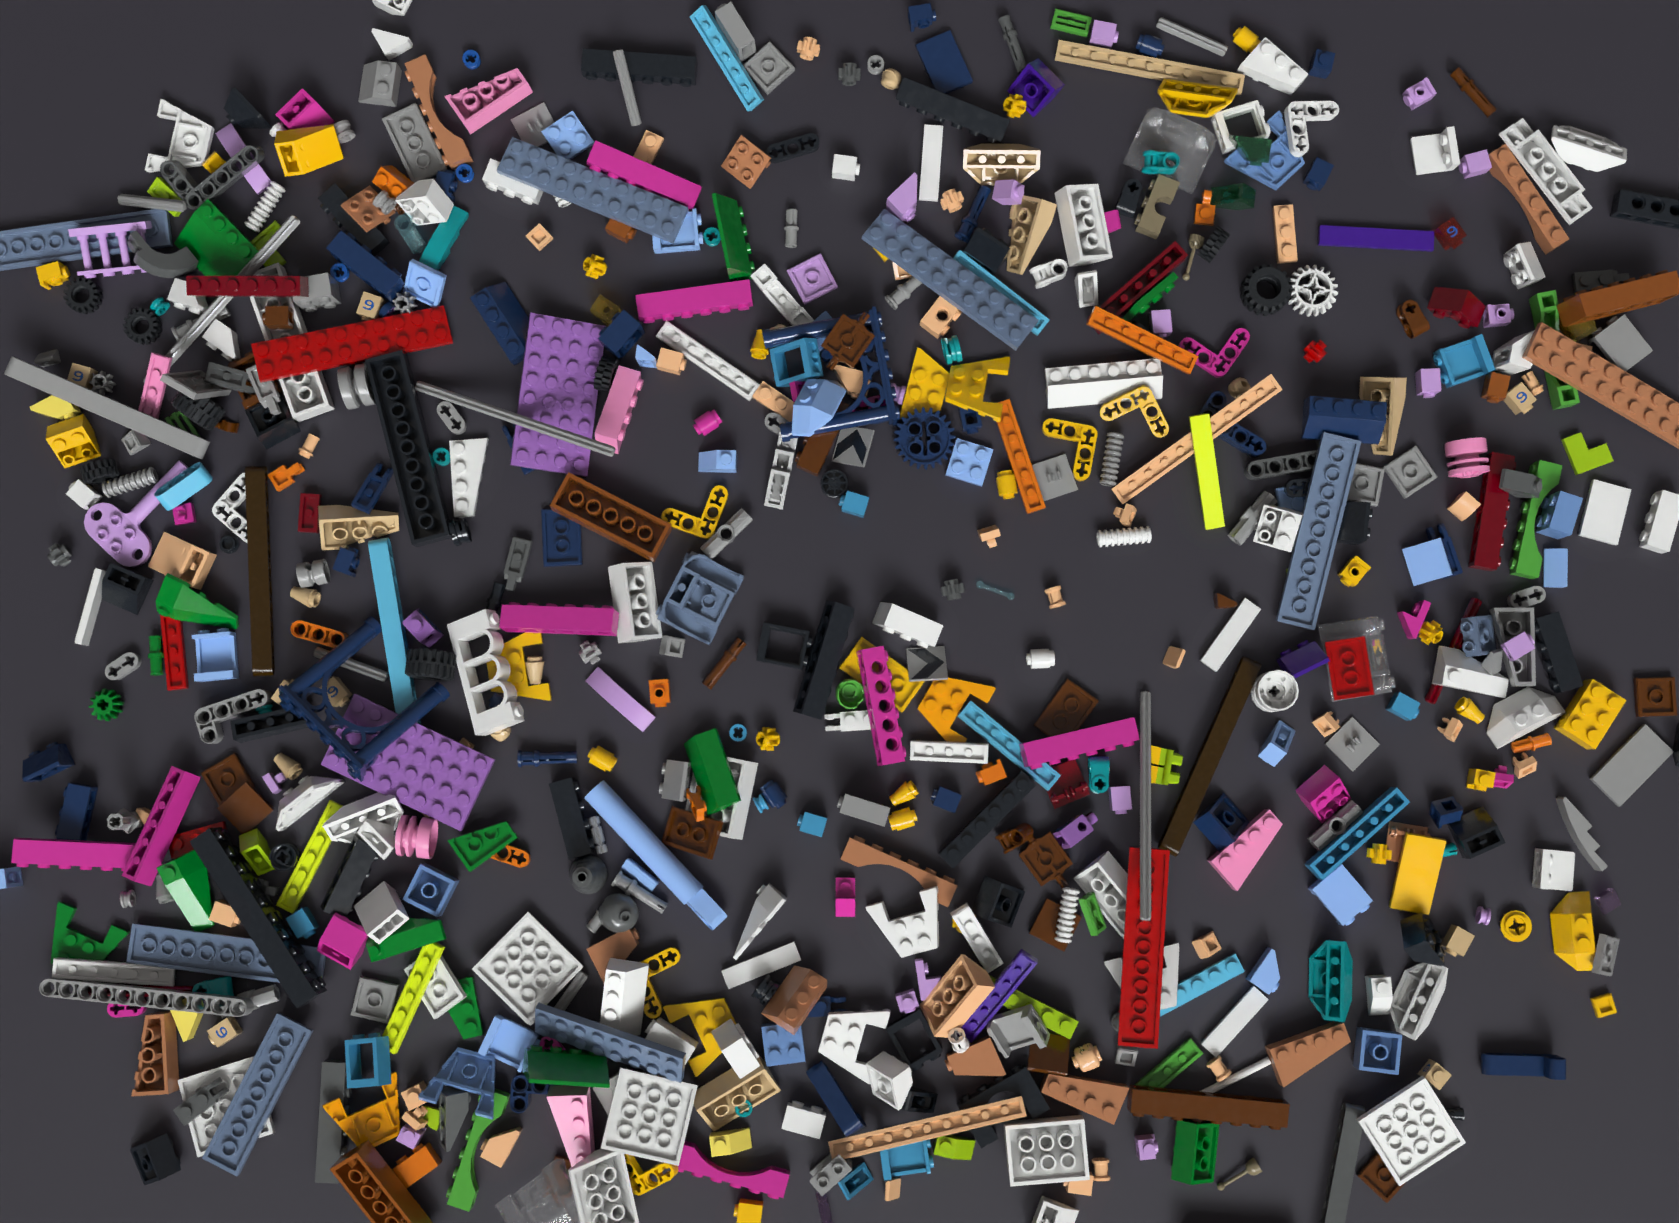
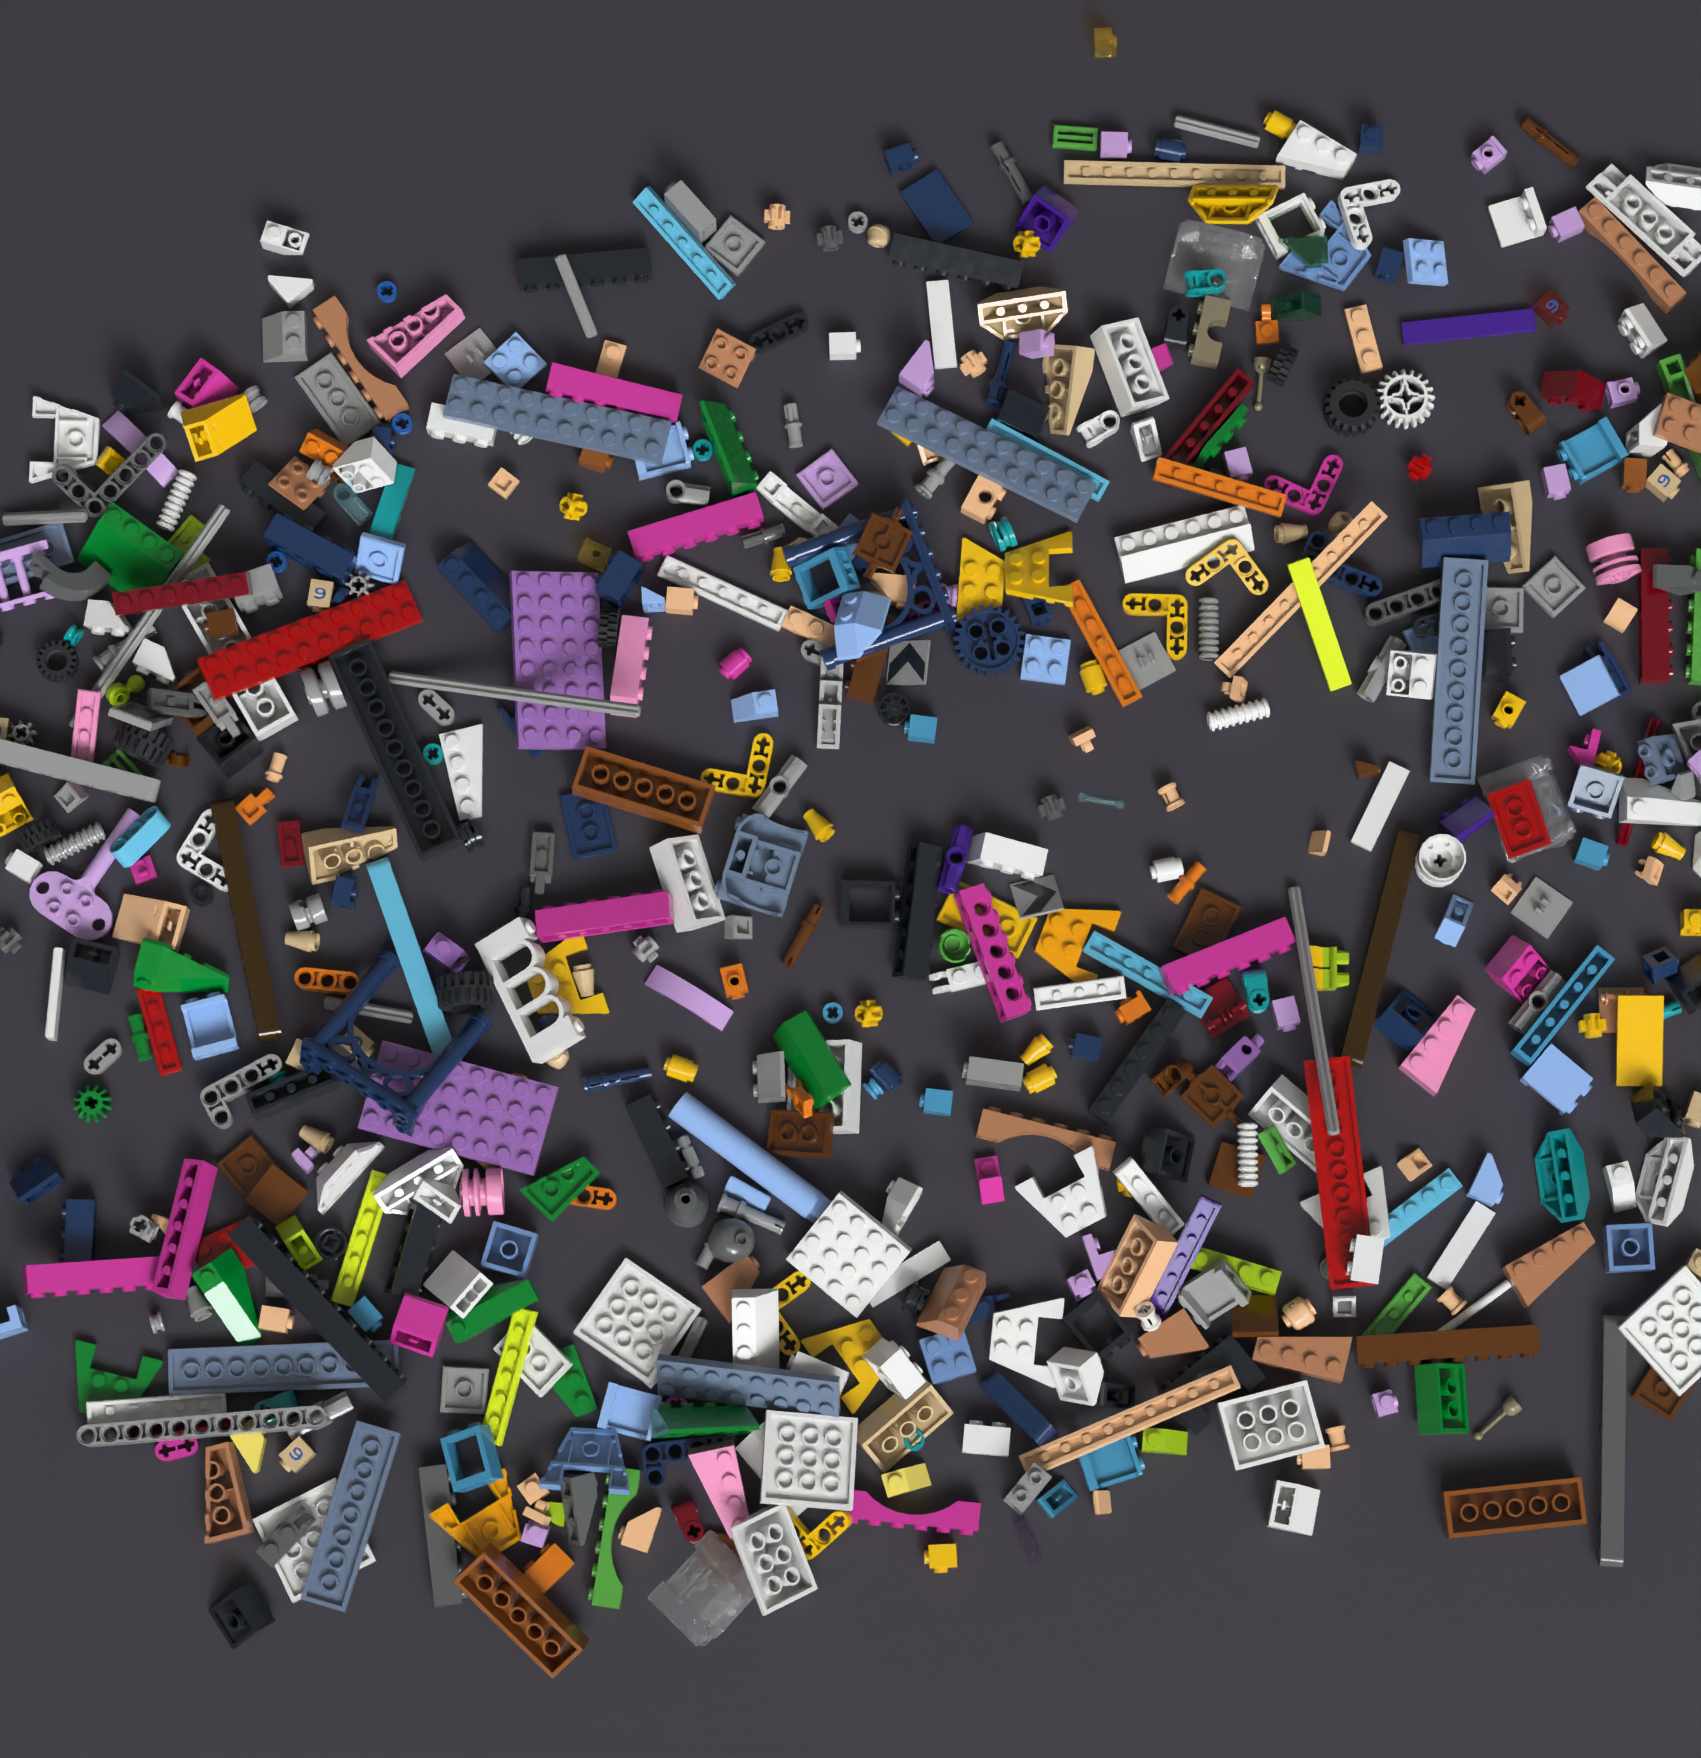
camera: 15 degrees left, 5 degrees down
lime plate [147,177,181,217] -> none
none -> lime plate [105,675,145,706]
none -> light grey piece [666,480,710,507]
none -> dark red piece [670,1497,705,1544]
none -> dark grey axle [741,523,786,549]
none -> white plate [786,1191,912,1318]
none -> yellow cone [803,808,835,842]
none -> dark purple piece [938,825,973,895]
none -> orange pin [1167,861,1206,905]
none -> tan cone [1274,523,1308,545]
none -> white brick [1346,1234,1385,1284]
none -> light blue plate [1403,238,1448,286]
none -> plate [1567,763,1624,819]

